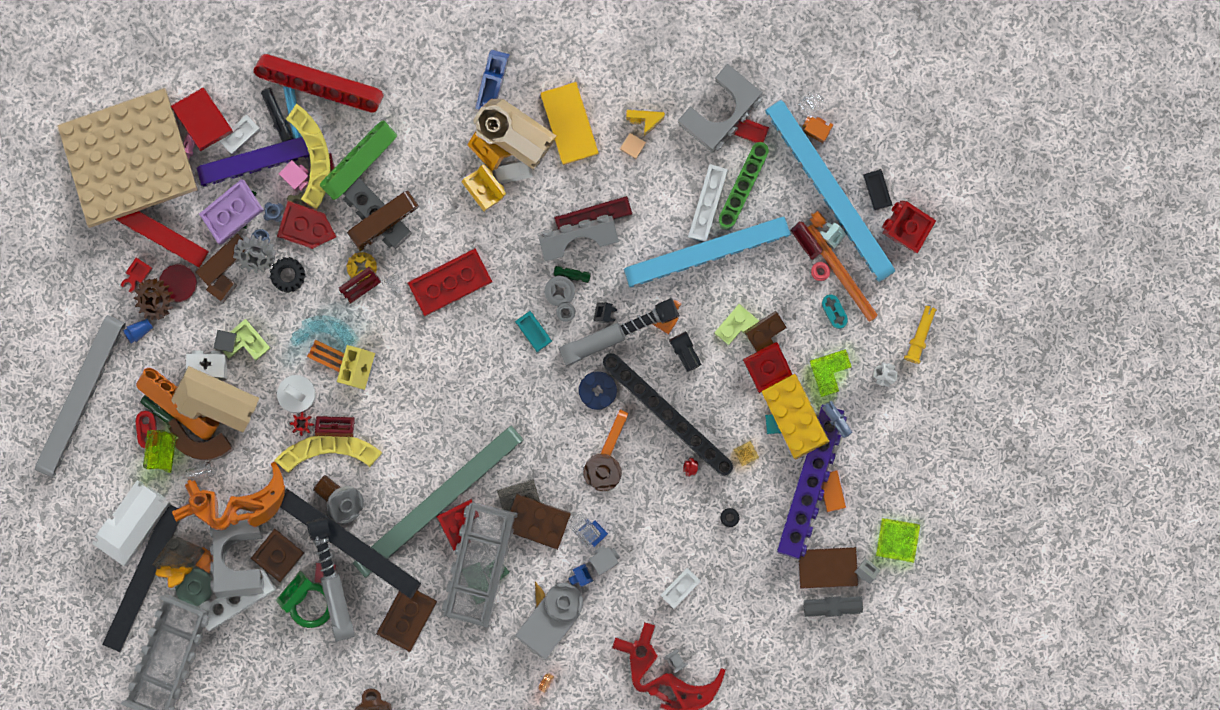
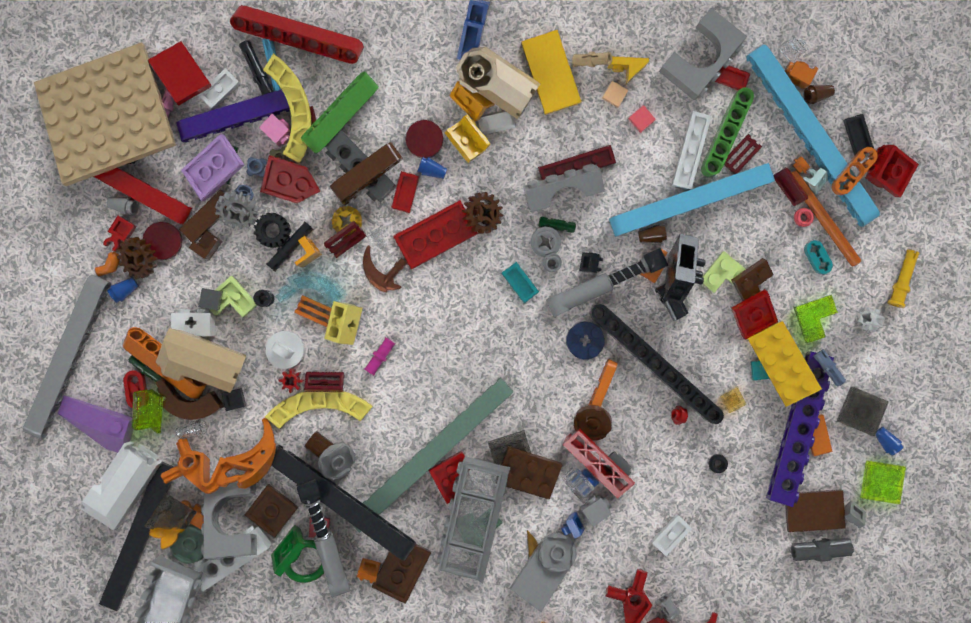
camera: 10 degrees left, 5 degrees up
none -> medium lavender wedge [58,395,137,453]
none -> orange arm [95,252,120,276]
none -> light grey cone [107,197,139,216]
none -> black plate [221,388,246,411]
none -> black bush [253,290,275,307]
none -> black pin [266,221,314,272]
none -> light orange panel [294,236,322,268]
none -> orange tile [357,558,381,583]
none -> copper piece [363,246,407,293]
none -> dark pink pin [364,337,395,376]
none -> red tile [391,171,420,213]
none -> dark red tile [405,120,444,158]
none -> blue cone [417,157,447,179]
none -> reddish brown gear [462,192,504,234]
none -> fence [563,428,635,499]
none -> tan pin [572,51,612,67]
none -> dark grey brick [605,451,632,480]
none -> coral tile [628,105,656,133]
none -> reddish brown cone [638,224,667,243]
none -> black piece [663,234,706,303]
none -> dark red tile [724,134,762,175]
none -> reddish brown cone [803,85,835,104]
none -> orange beam [831,147,878,195]
none -> clear smoke plate [837,387,889,437]
none -> blue cone [874,427,904,456]

